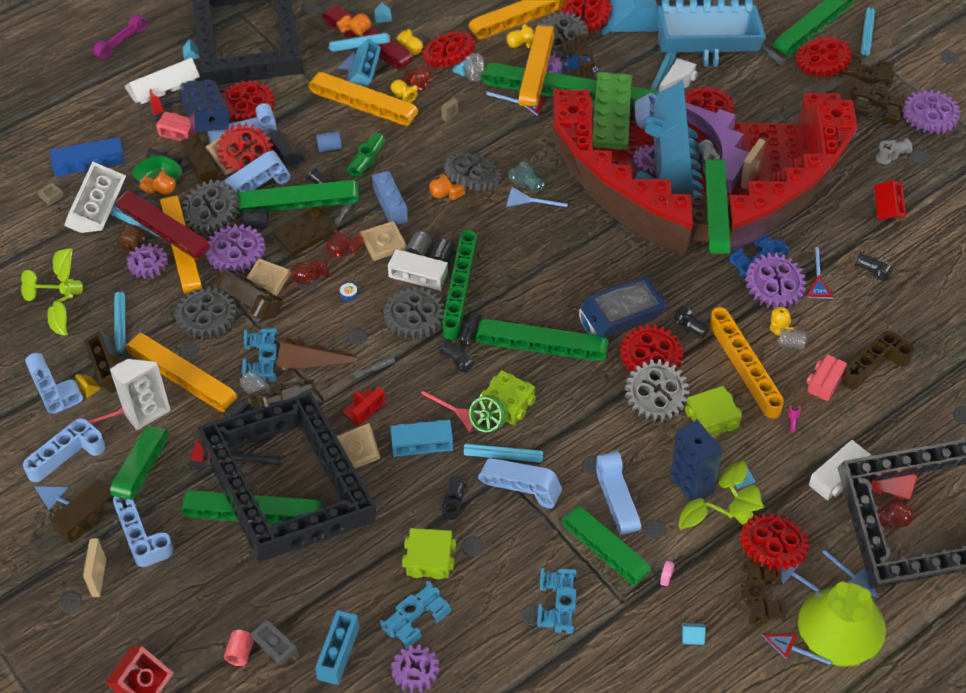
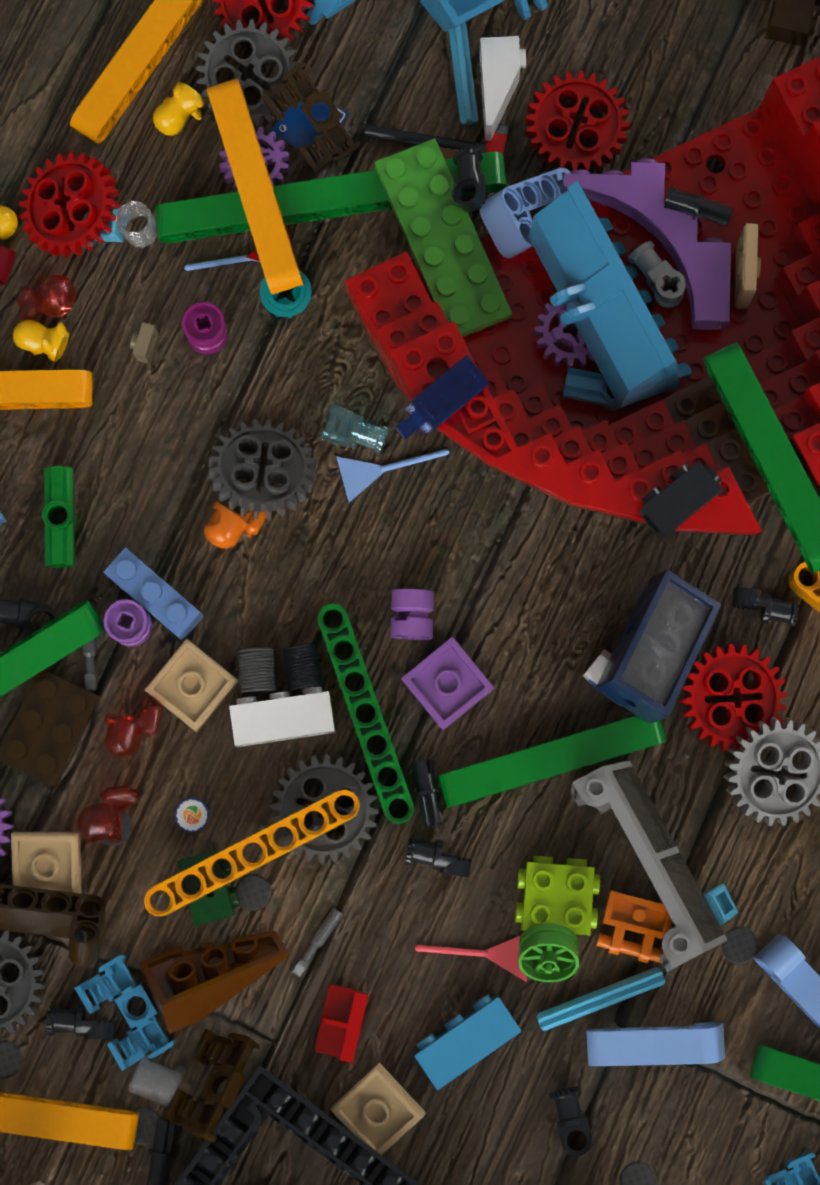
camera: 30 degrees left, 30 degrees up
none -> black connector [47,1005,116,1040]
none -> medium lavender wheel [104,599,153,647]
none -> light orange beam [144,790,360,917]
none -> dark green brick [177,849,240,927]
none -> magenta wheel [182,302,229,355]
none -> teal gear [260,270,312,319]
none -> medium lavender wheel [390,589,434,640]
none -> clear blue hinge [395,355,490,439]
none -> medium lavender plate [401,637,494,731]
none -> black connector [452,147,487,213]
none -> light grey windscreen [570,760,727,972]
none -> orange plate [596,890,673,963]
none -> black brick [638,461,723,541]
none -> black axle [664,187,733,226]
none -> medium azure slope [702,883,738,925]

